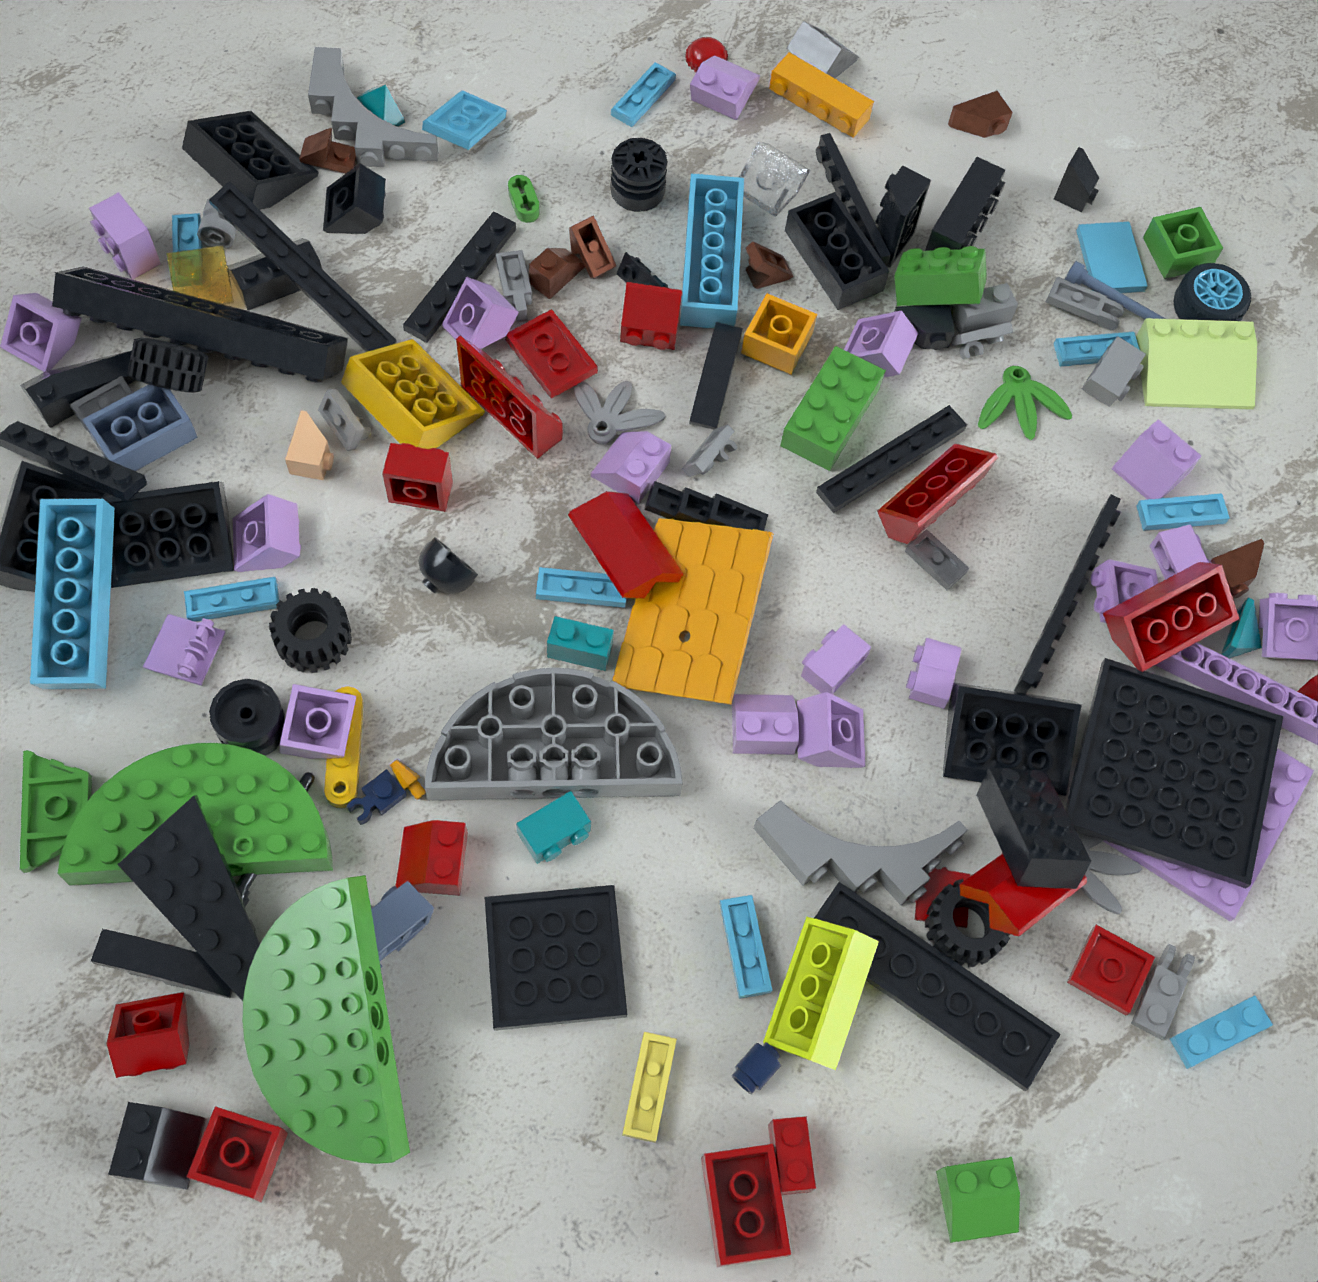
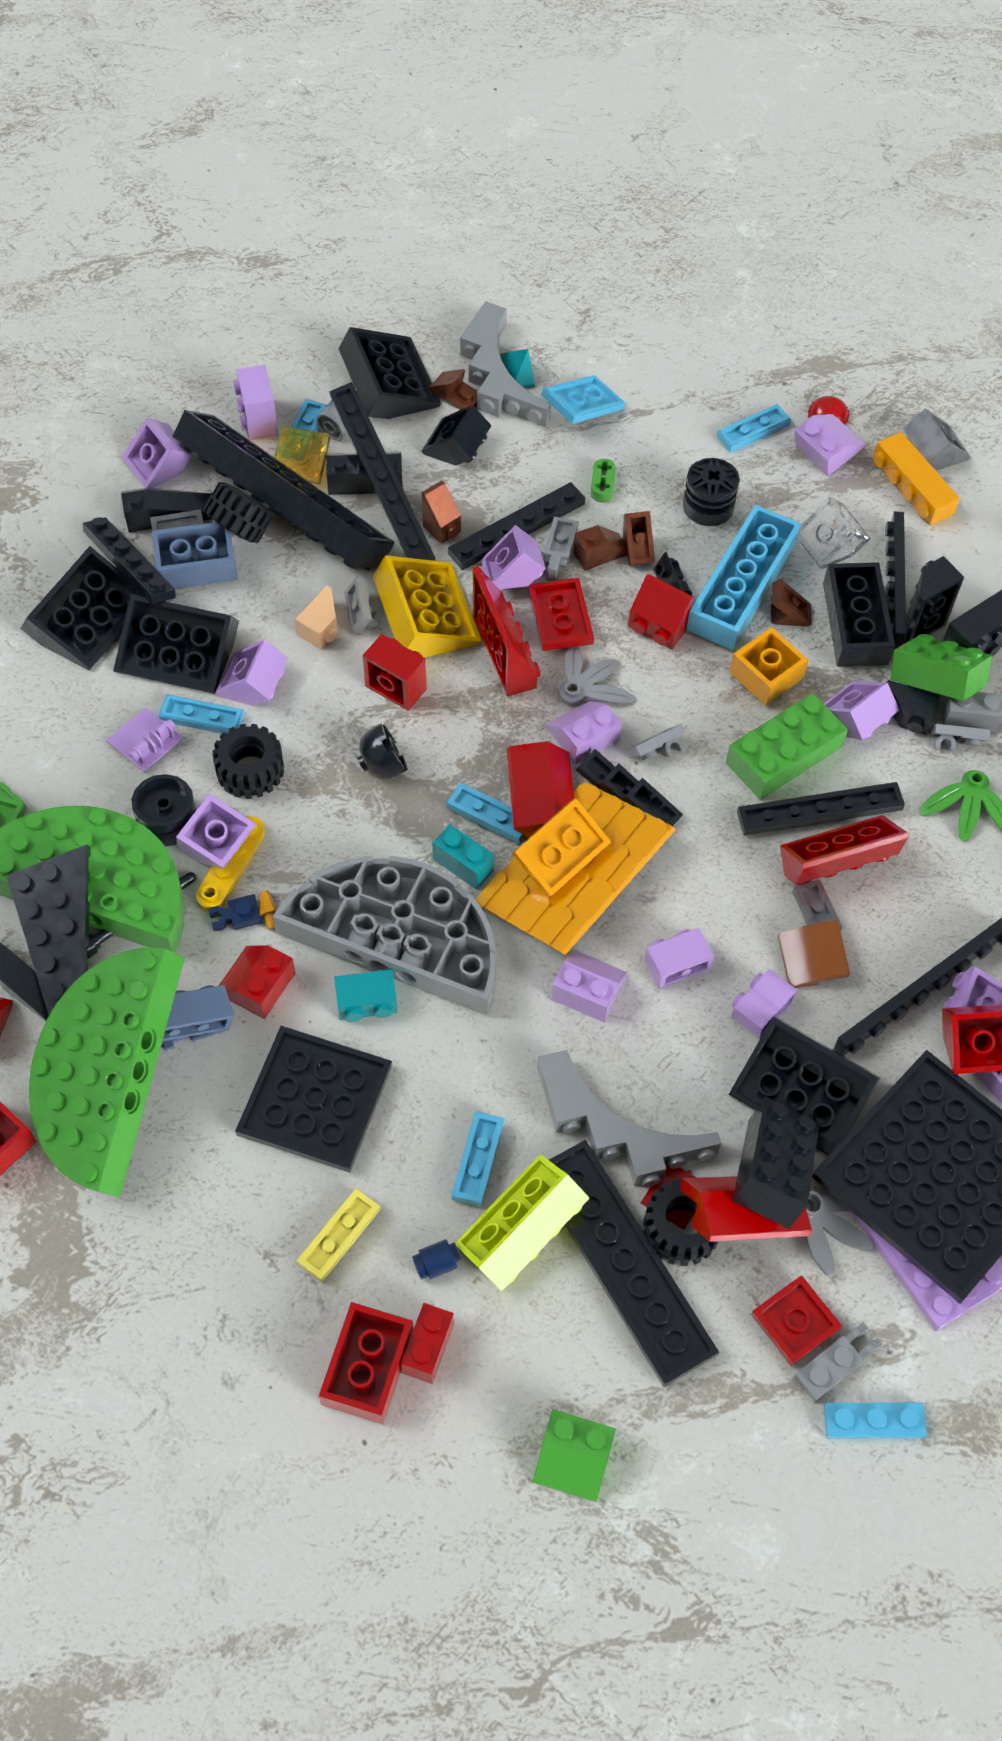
camera: 30 degrees right, 5 degrees down
medium azure brick [30,499,115,689] -> none
black slope [689,322,743,430] -> none
lavender slope [797,692,865,768] -> none
none -> copper slope [422,480,461,544]
none -> light orange plate [512,798,611,897]
none -> dark orange slope [778,920,850,988]

